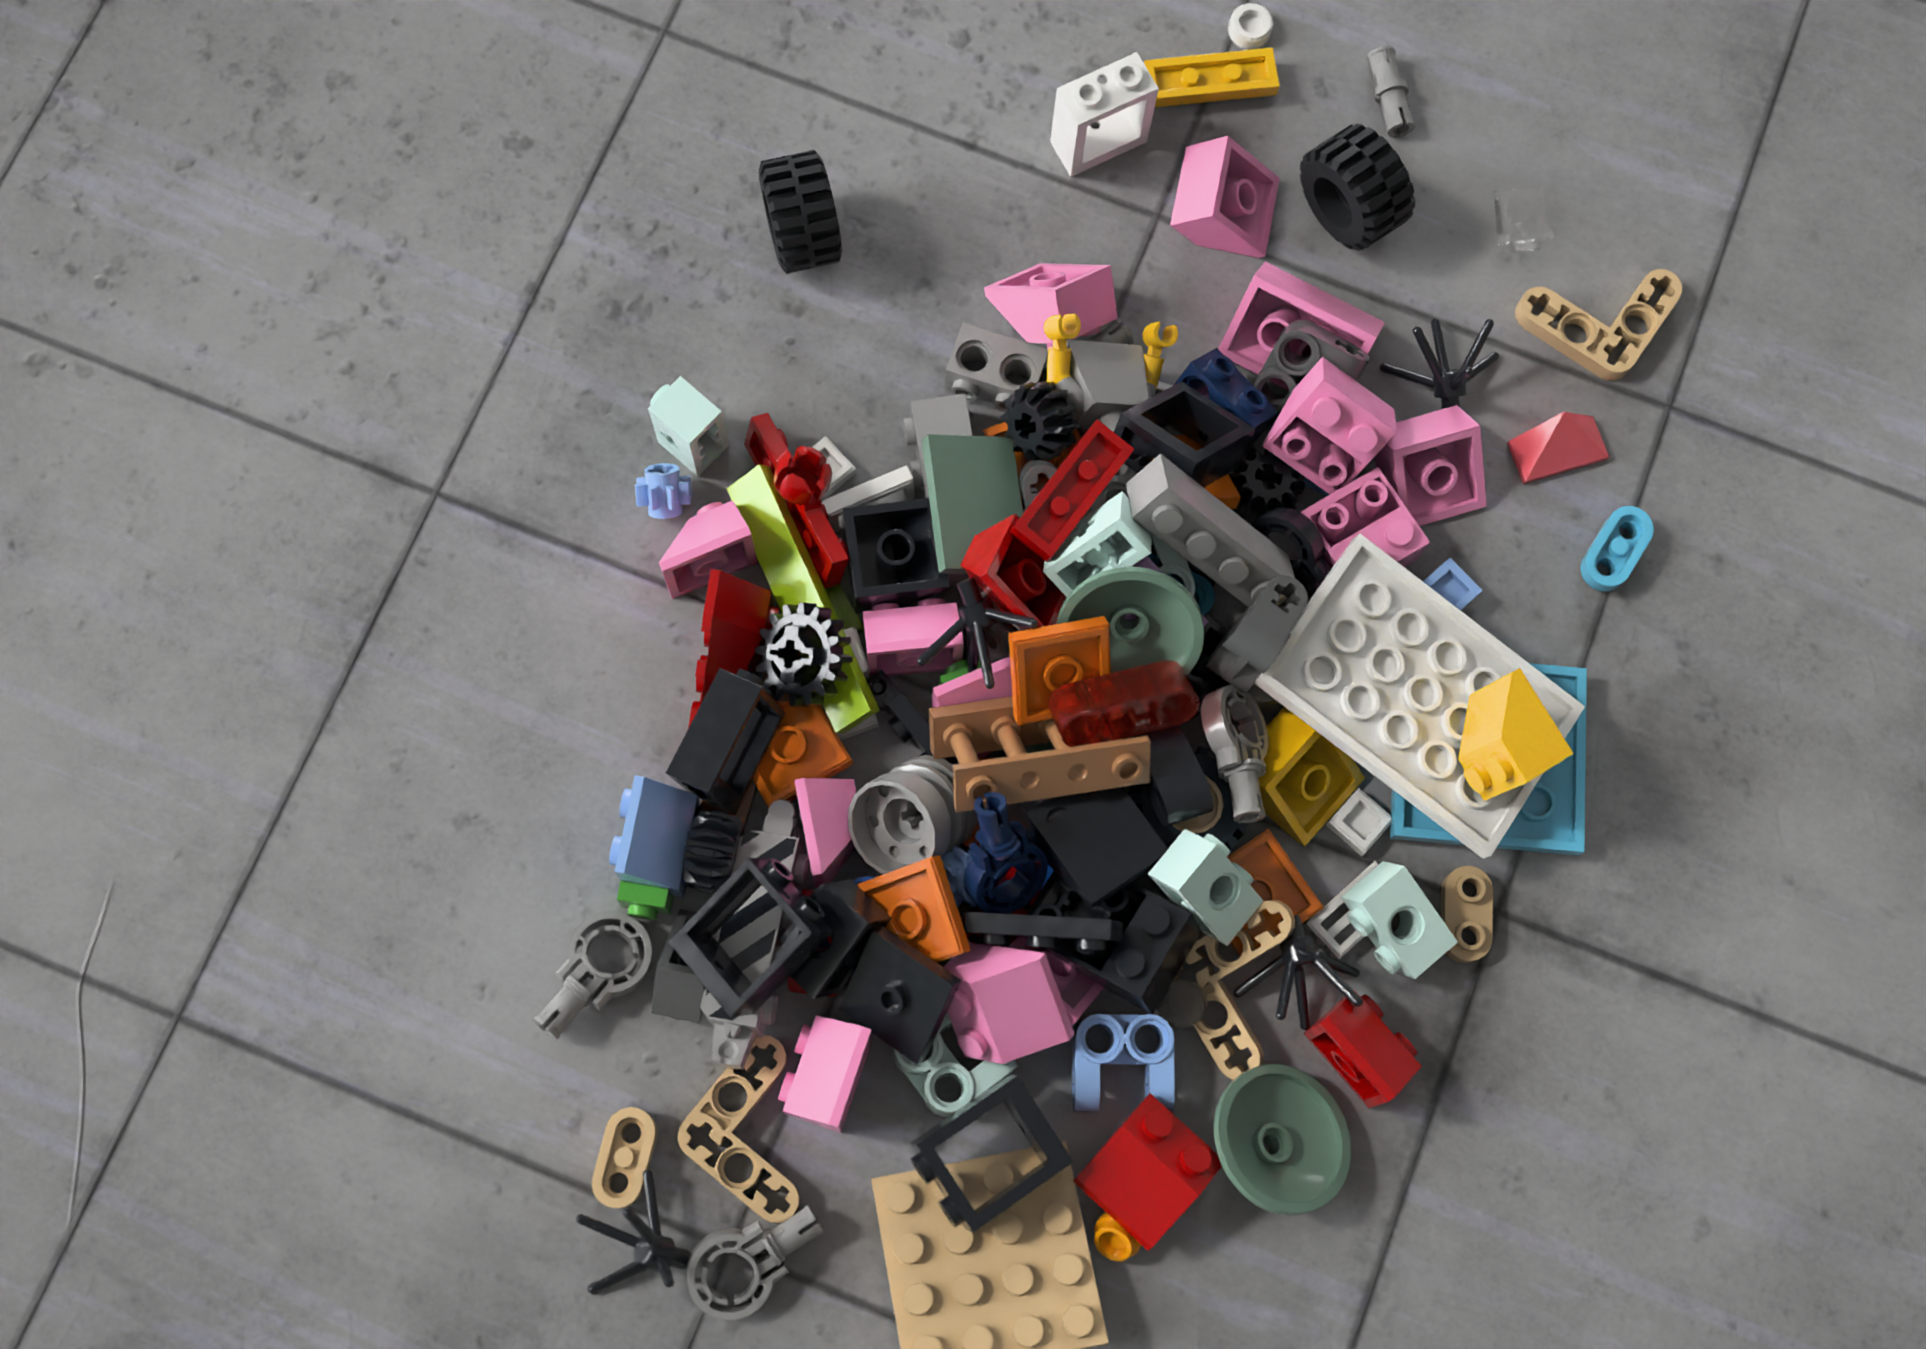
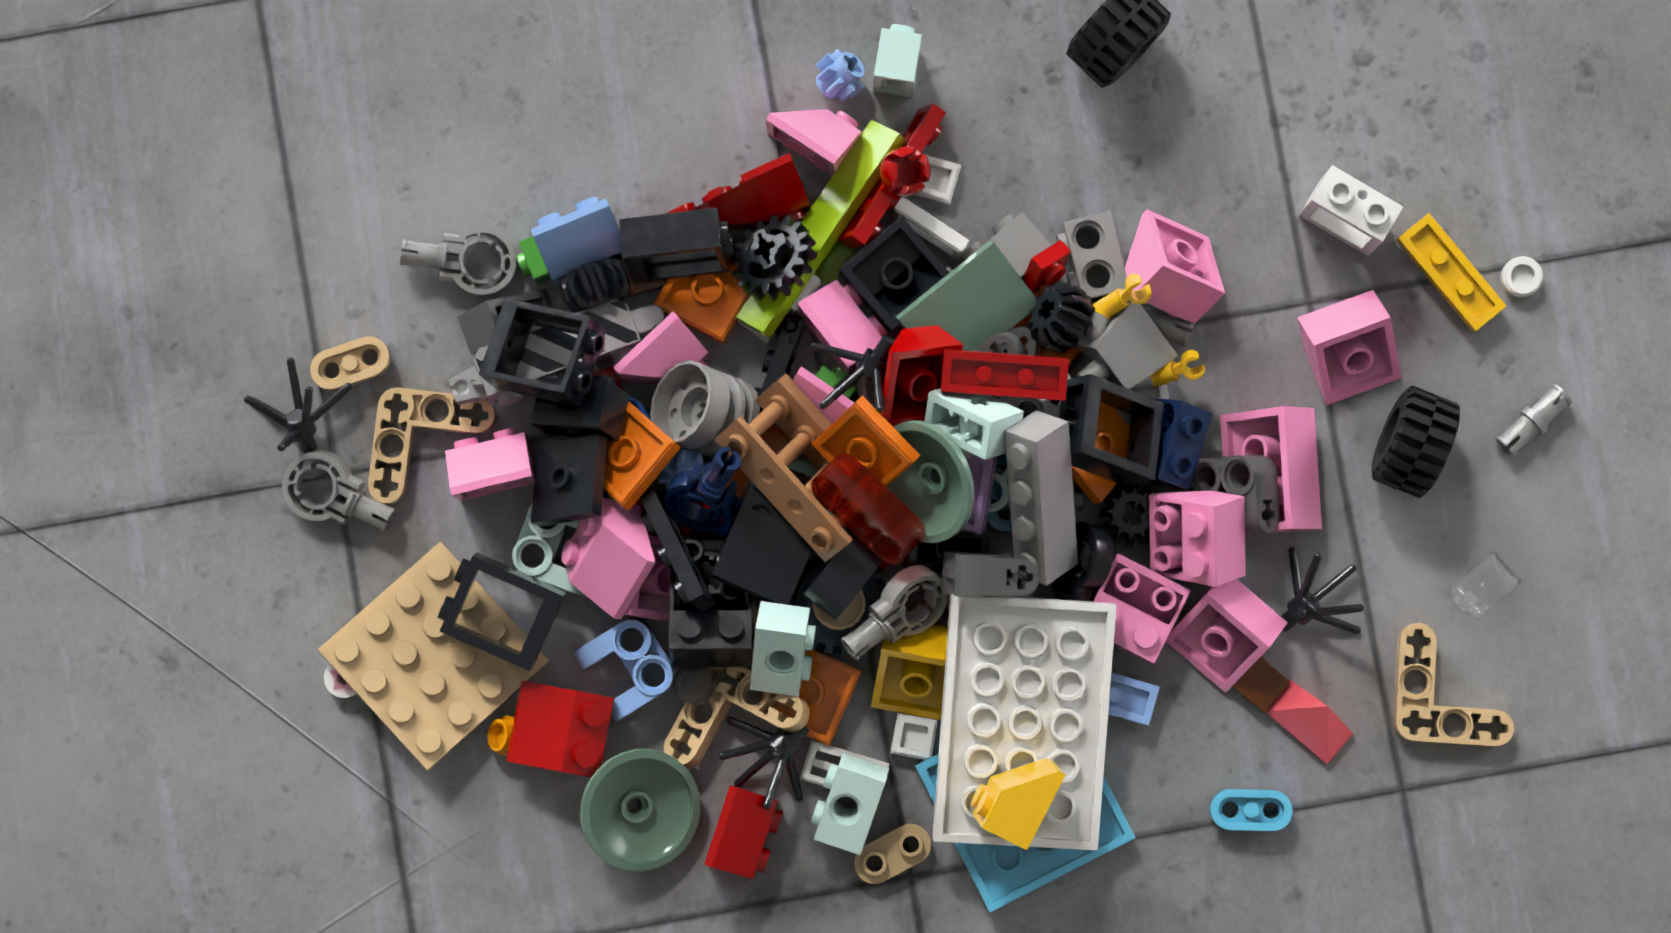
camera: 65 degrees right, 10 degrees up
none -> red plate [1022,240,1071,292]
none -> reddish brown tile [1232,657,1290,713]

